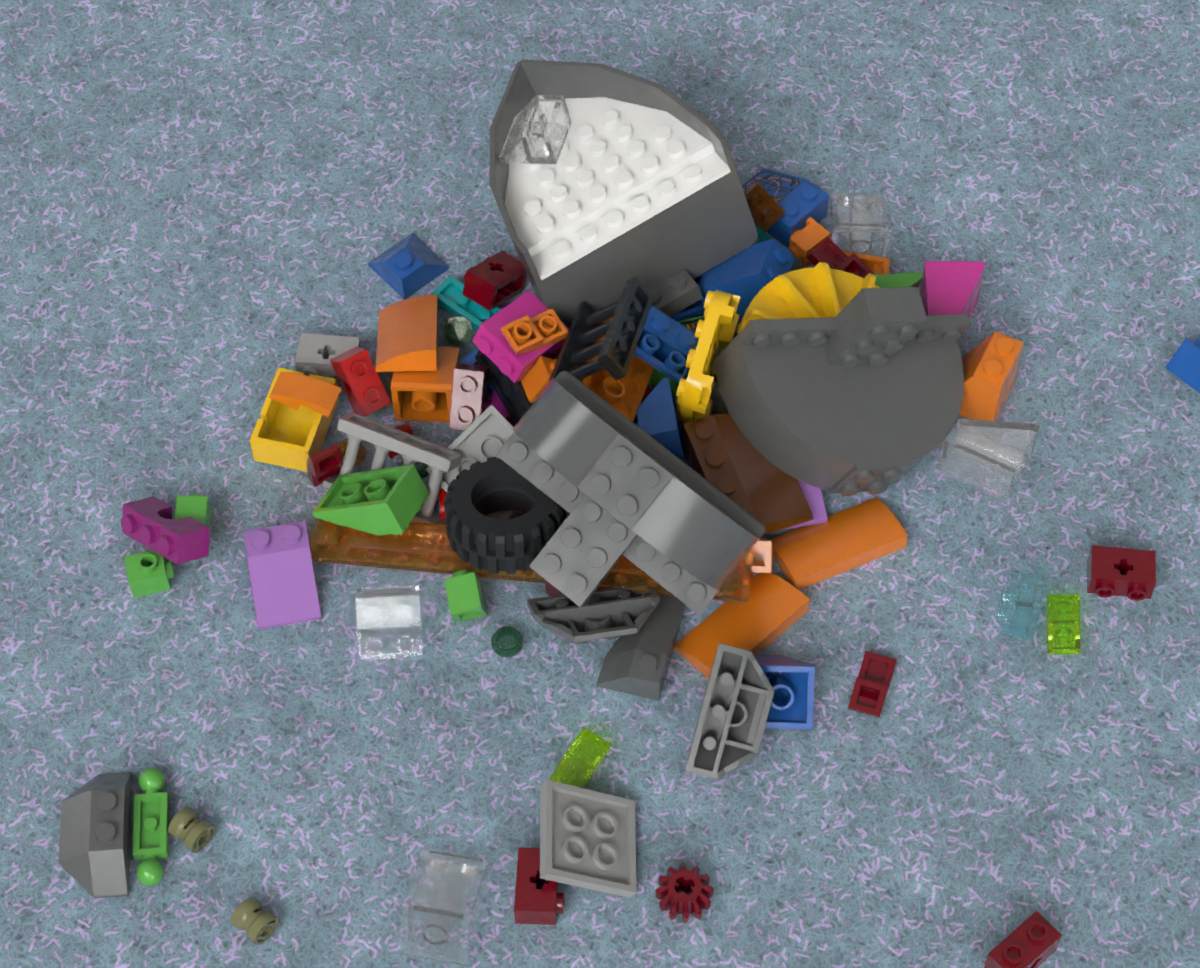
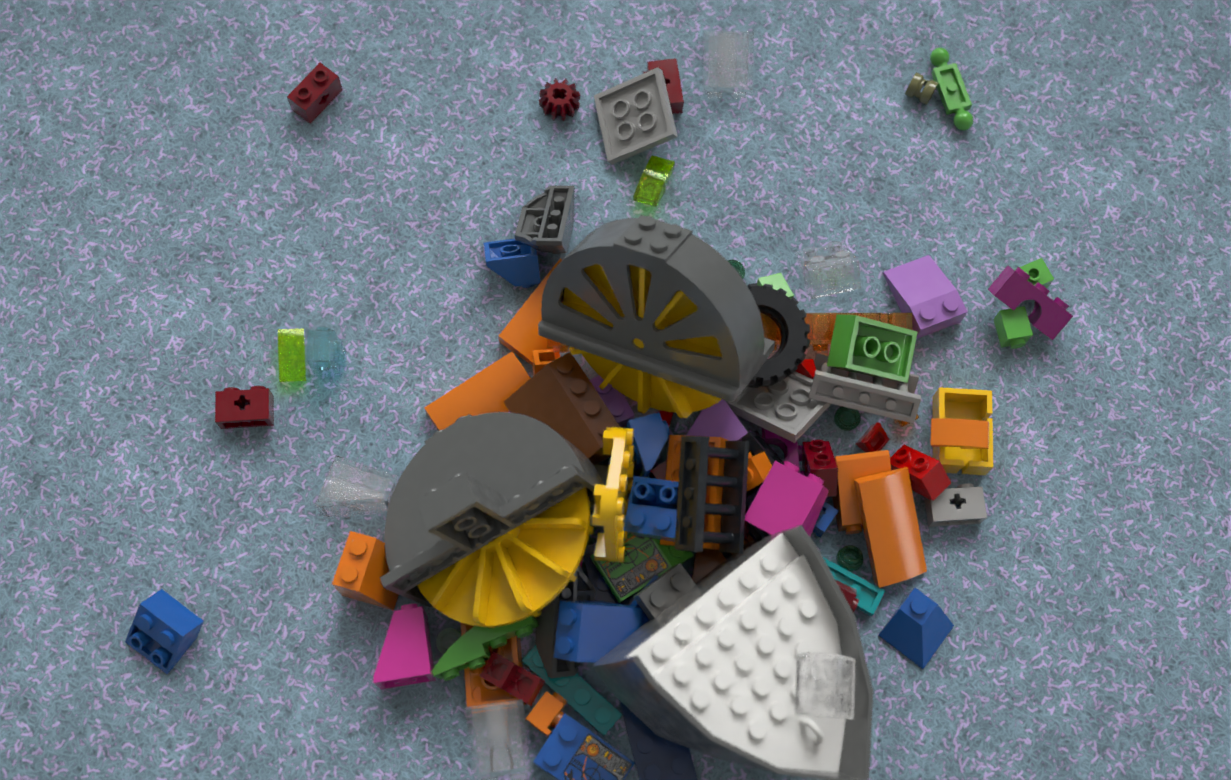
camera: 165 degrees right, 15 degrees up
dark grey wedge [59,772,132,899] -> none
olive wheel [230,897,279,945] -> none
dark red slope [307,443,343,487] -> none
orange slope [501,308,568,355] -> none
reddish brown bracket [744,182,785,232] -> none
dark red slope [848,651,897,718] -> none

